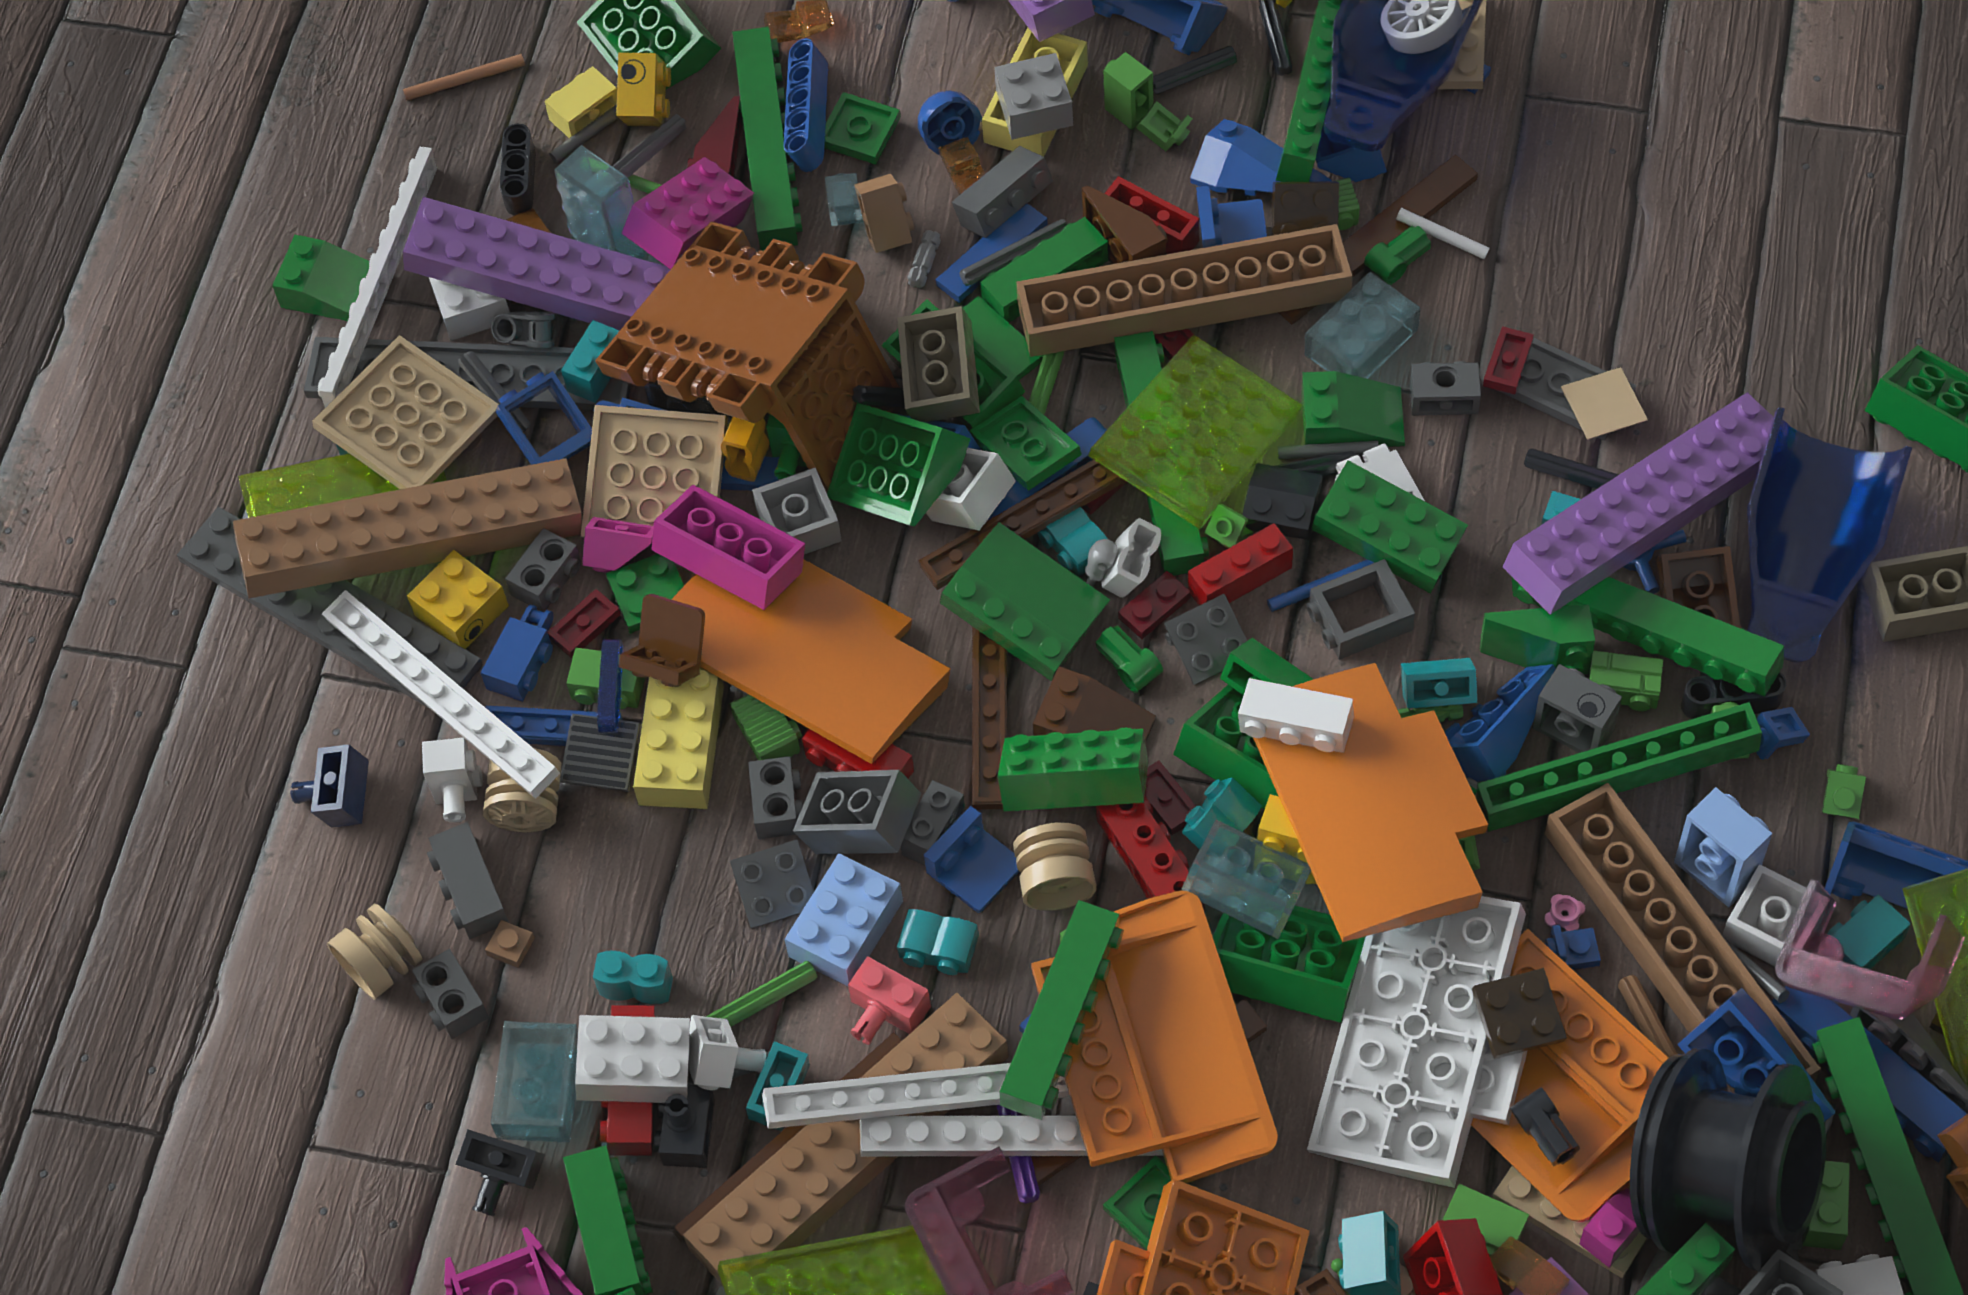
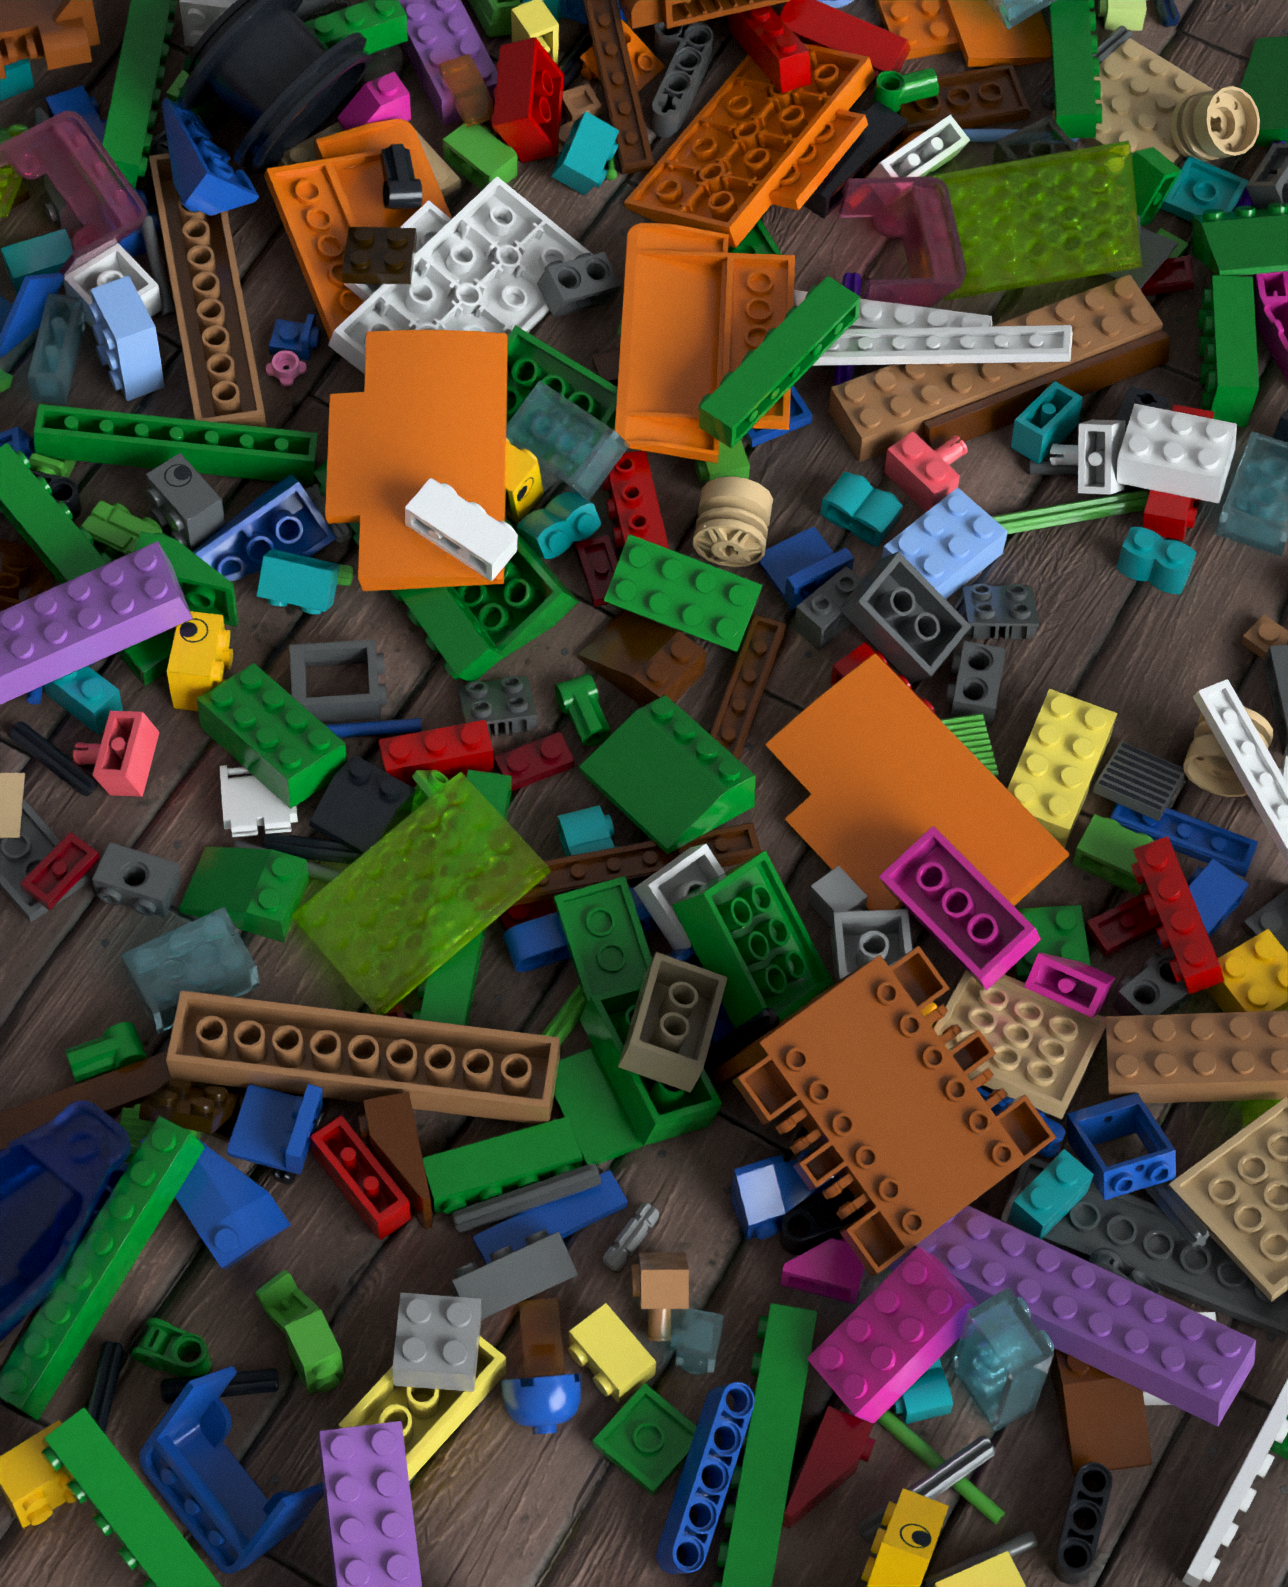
camera: 170 degrees left, 0 degrees up
clear blue beam [597,639,624,733] -> none
reddish brown bracket [619,594,705,687] -> none
light grey piece [1085,539,1118,587] -> none
white brick [1101,518,1161,598] -> none
white bar [1396,208,1489,259] -> none
medium nougat axle [1618,975,1677,1058] -> none
none -> clear light blue brick [28,294,86,404]
none -> coral brick [73,711,160,797]
none -> green piece [131,1317,212,1377]
none -> yellow brick [167,611,233,711]
none -> dark grey brick [537,252,621,318]
none -> light yellow brick [568,1303,656,1404]
none -> light grey brick [808,866,868,927]
none -> red brick [1130,836,1225,995]

